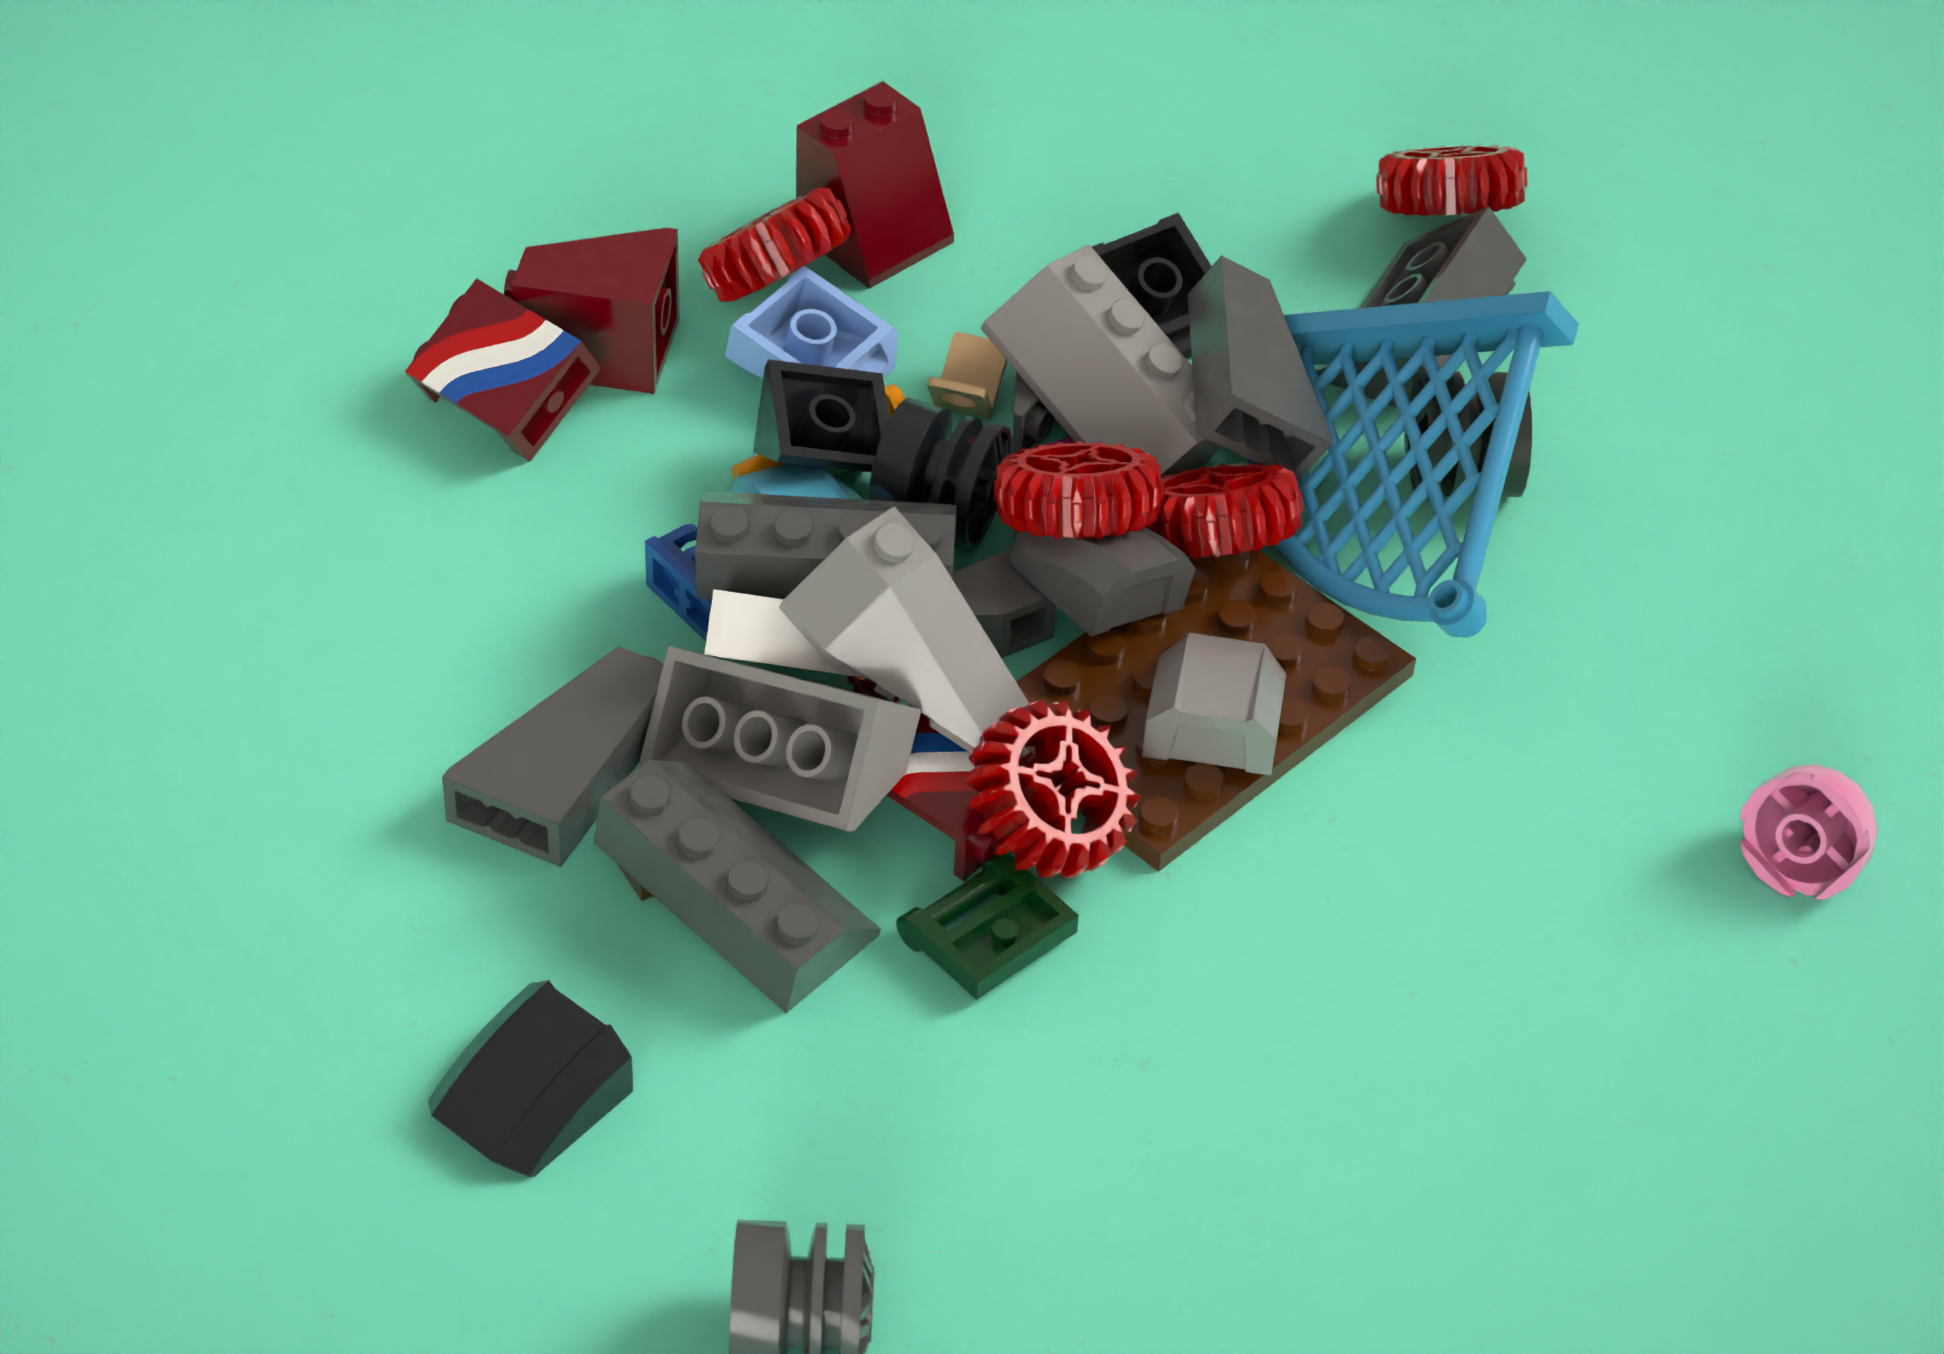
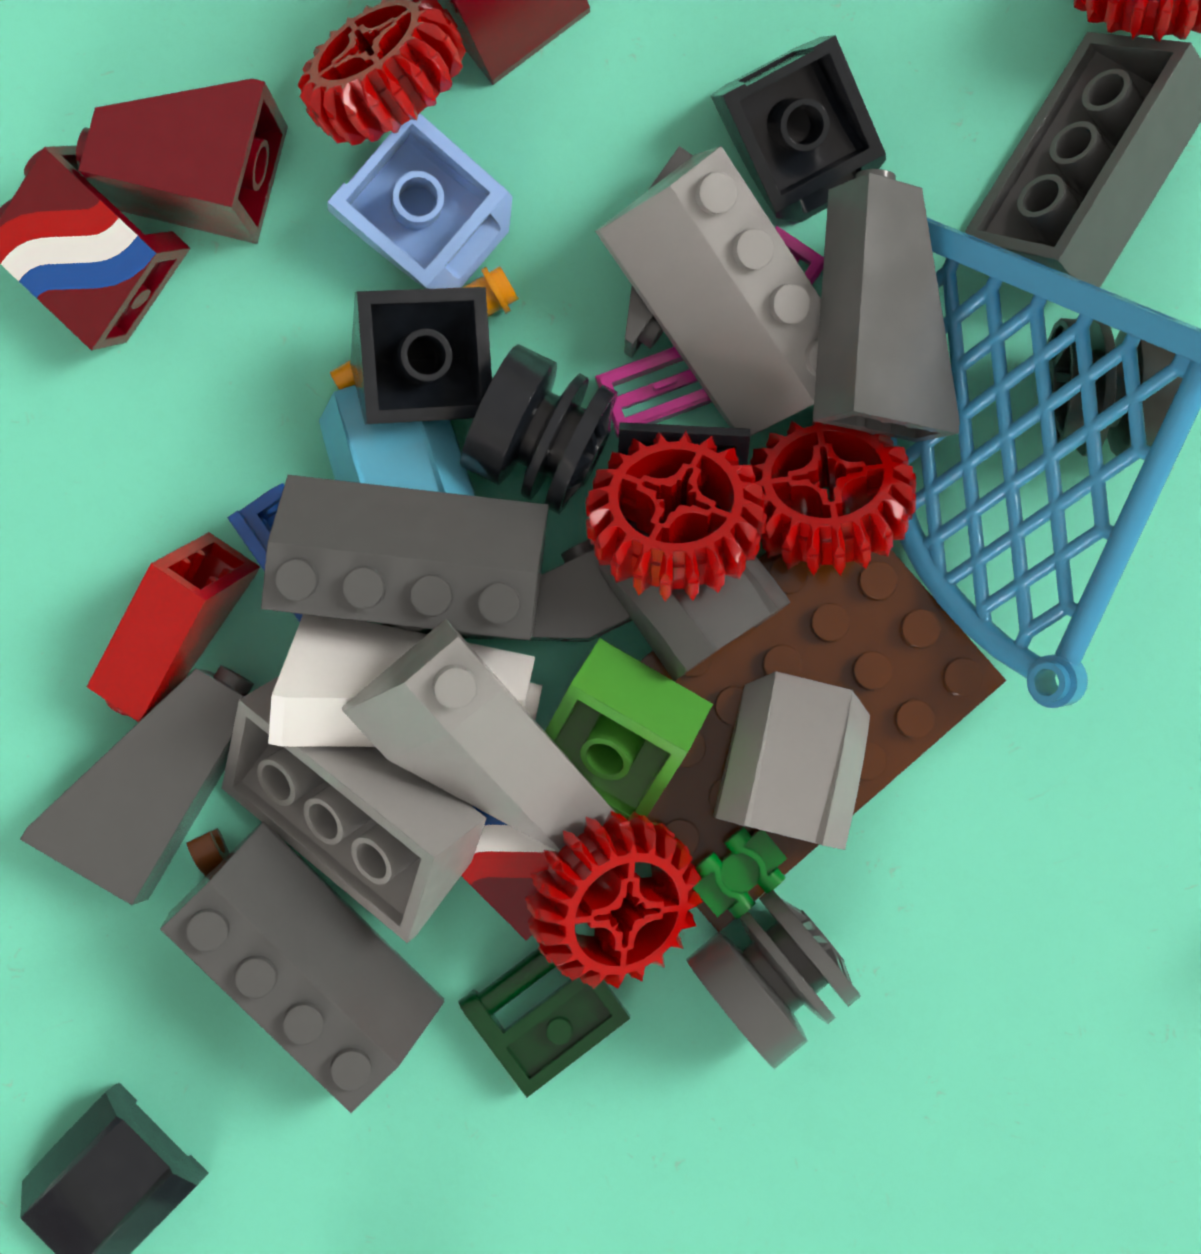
camera: 10 degrees right, 40 degrees up
tan bracket [927,332,1007,419] -> none
none -> red slope [86,532,260,722]
none -> bright green slope [545,638,713,819]
none -> dark grey wheel [686,890,861,1069]
none -> green piece [693,827,788,919]

